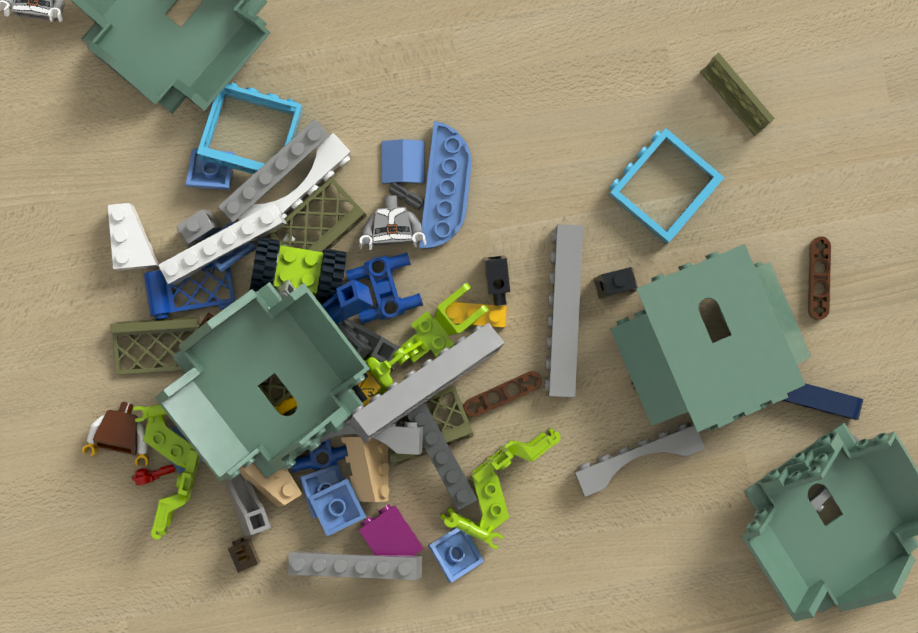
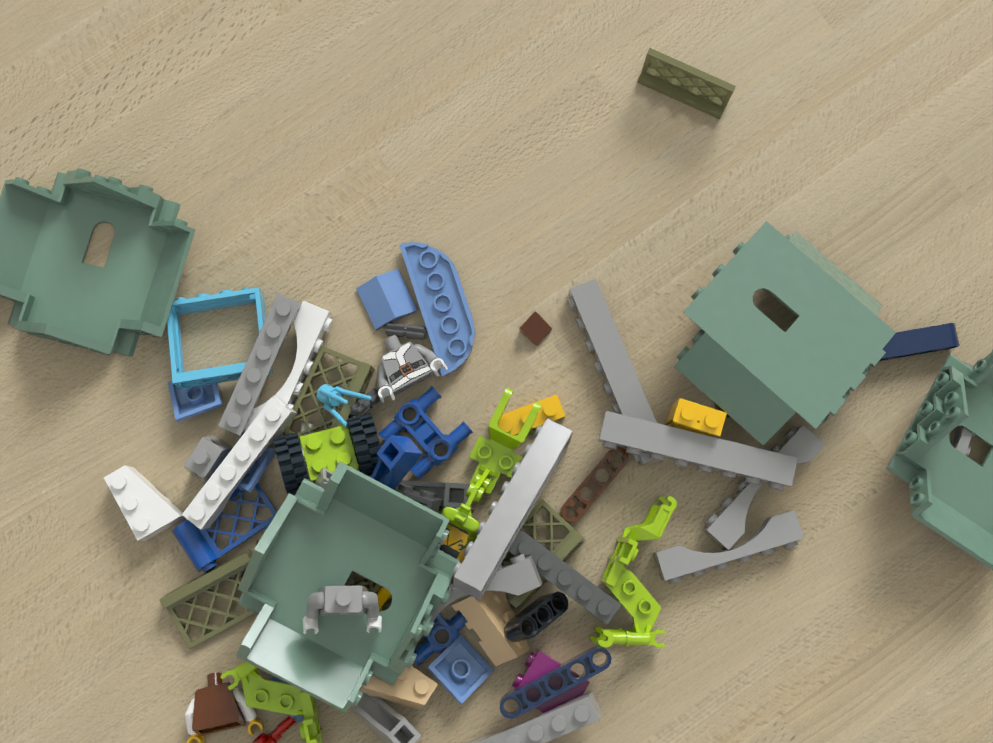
camera: 20 degrees left, 5 degrees down
medium blue slope [308,478,366,536] -> none
medium blue slope [428,528,484,583] -> none
black torso [484,255,510,306] -> none
black torso [594,267,638,299] -> none
medium azure window [609,128,725,245] -> none
reddish brown beam [808,236,831,320] -> none
none -> light grey torso [302,586,382,634]
none -> medium azure plant [316,384,372,428]
none -> dark grey piece [350,389,381,417]
none -> dark blue beam [500,646,612,719]
none -> black beam [505,591,568,642]
none -> reddish brown slope [519,311,552,346]
none -> light grey brick [598,411,798,491]
none -> light grey arch [653,510,804,584]
none -> yellow window [666,398,727,437]

